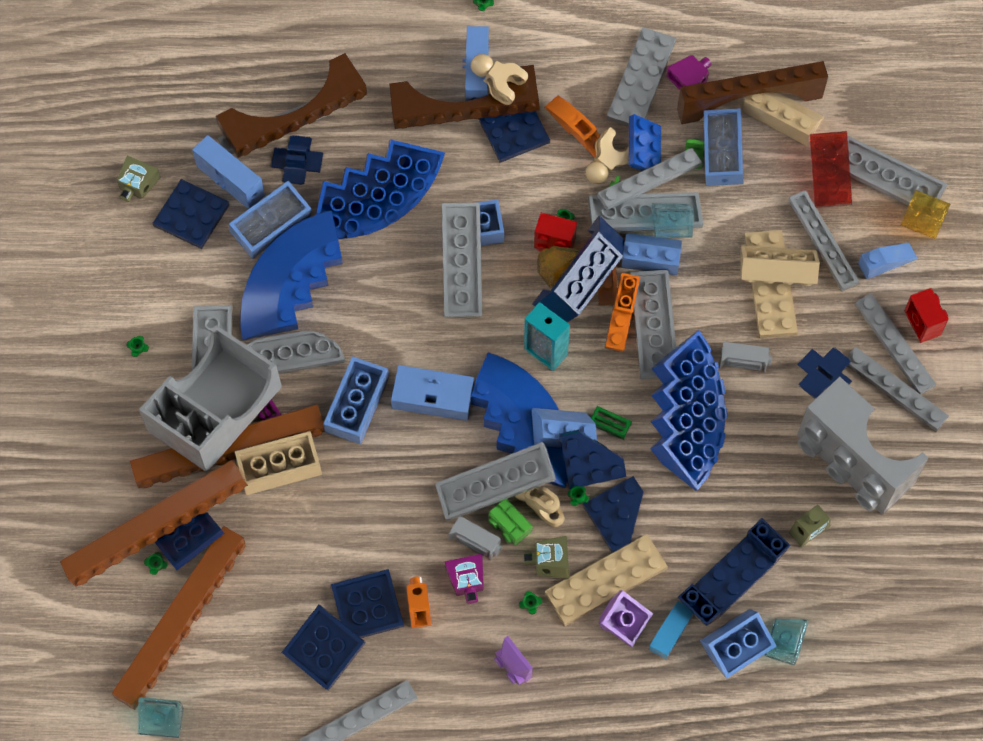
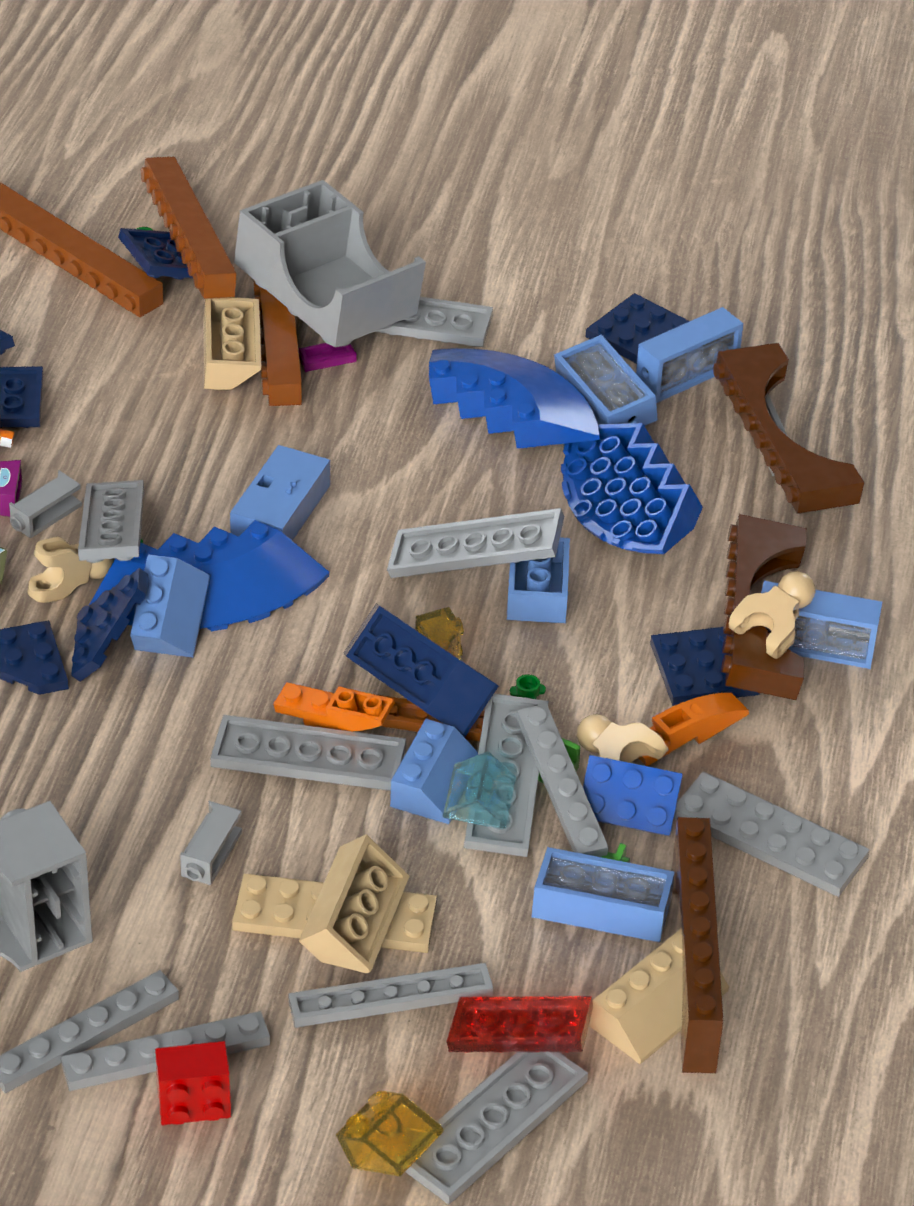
camera: 100 degrees right, 25 degrees down
olive torso [117,155,161,202] -> none
green plate [126,336,149,357] -> none
light grey plate [247,331,345,374] -> none
dark blue piece [271,135,323,185] -> none
medium blue brick [323,356,389,445] -> none
bright green brick [488,499,533,546] -> none
teal brick [524,302,570,371] -> none
red brick [534,212,577,258] -> none
green plate [567,486,589,506] -> none
green tile [591,406,632,440] -> none
blue brick [650,330,727,491] -> none
magenta torso [666,55,712,90] -> none
dark blue piece [797,348,852,398] -> none
medium blue slope [858,243,917,280] -> none

